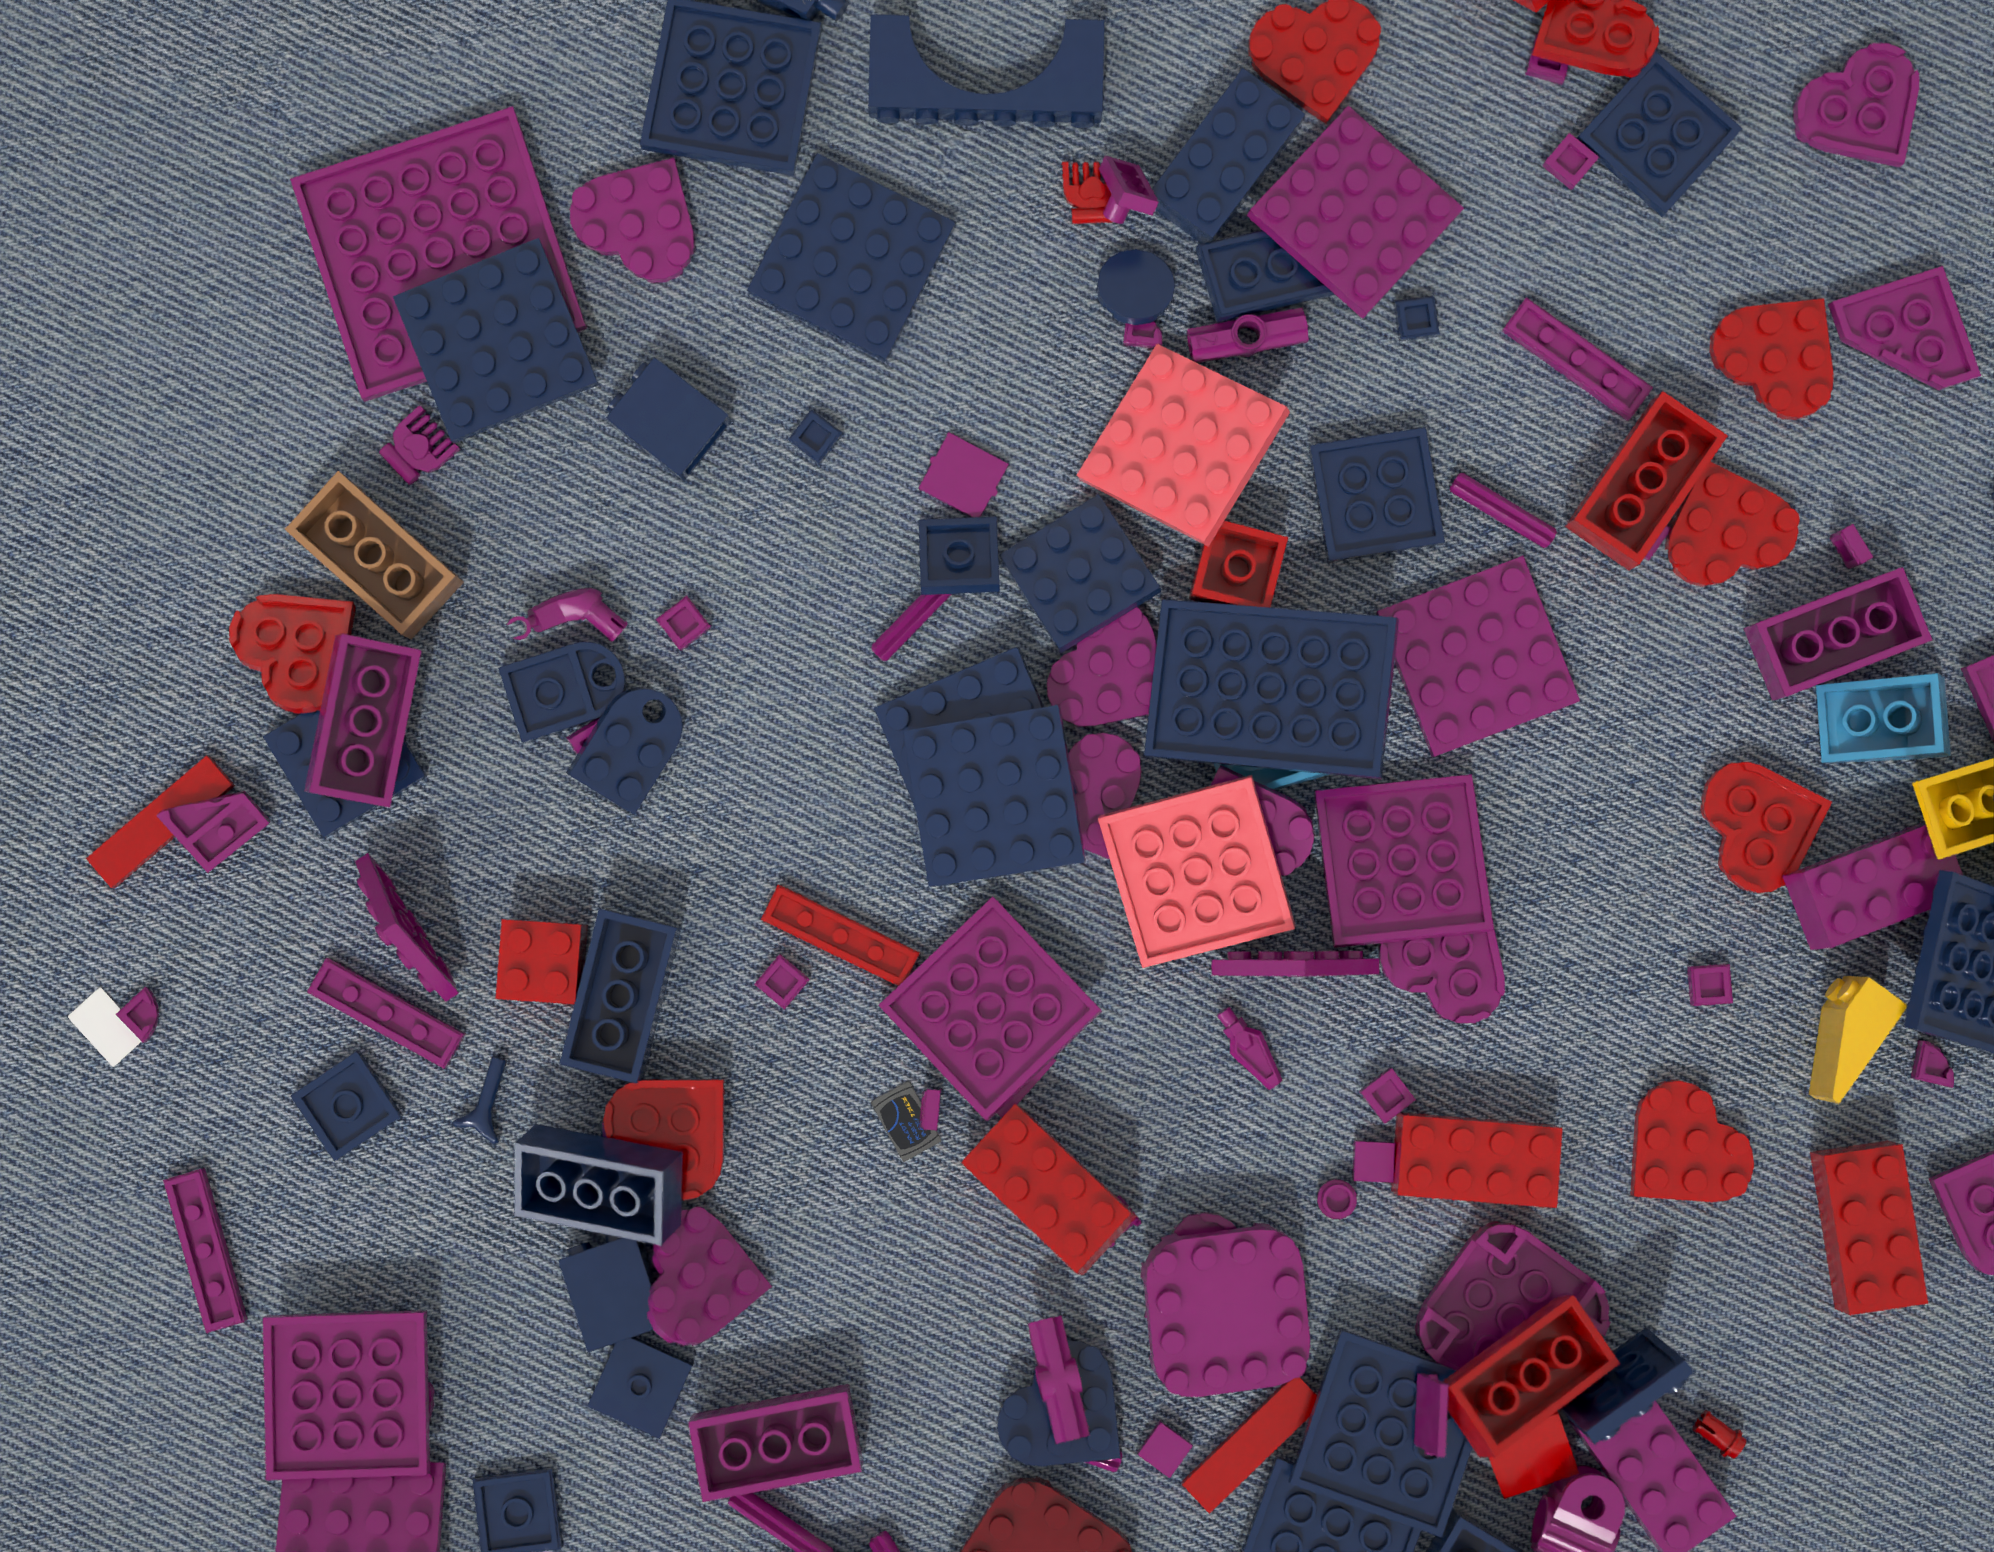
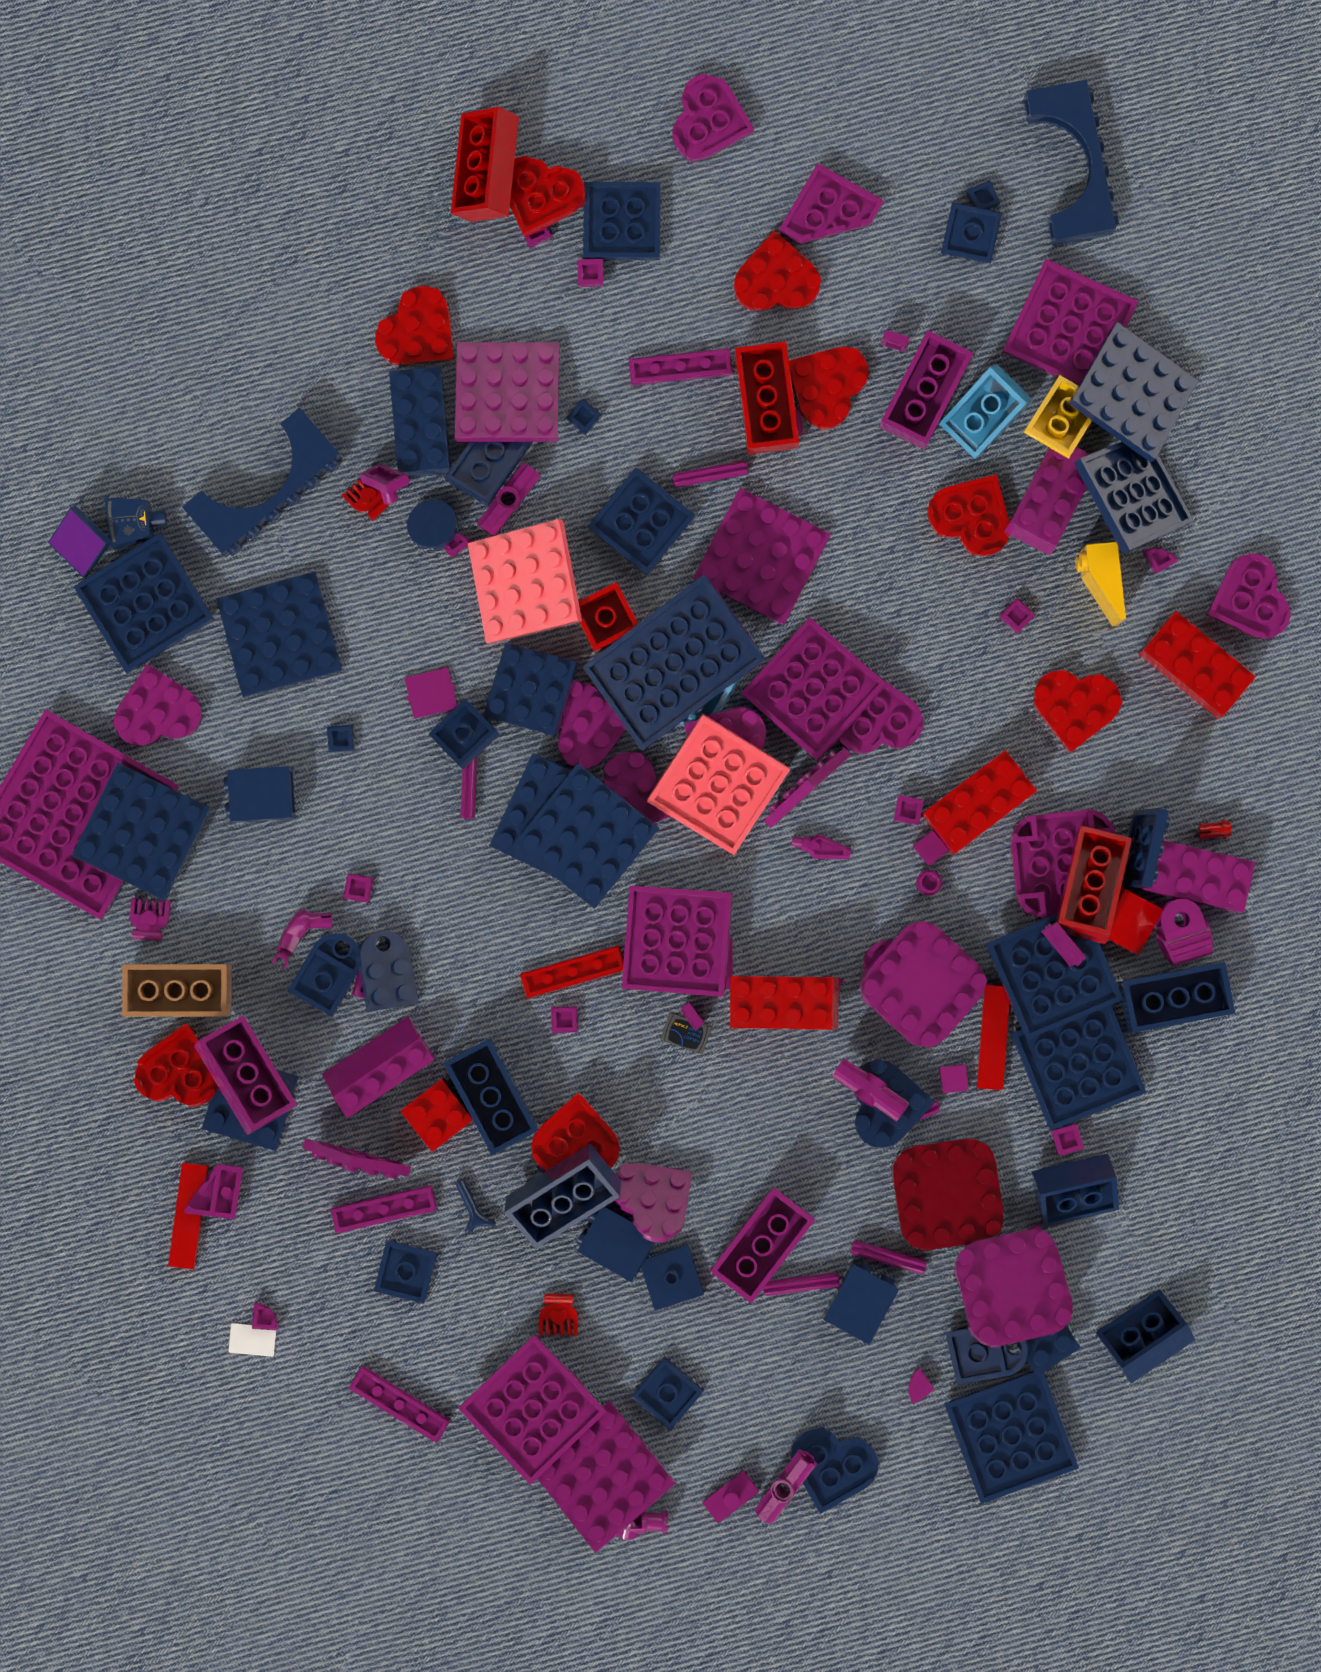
camera: 30 degrees left, 0 degrees up
none -> magenta slope [322,1016,437,1118]
none -> red piece [539,1293,578,1336]

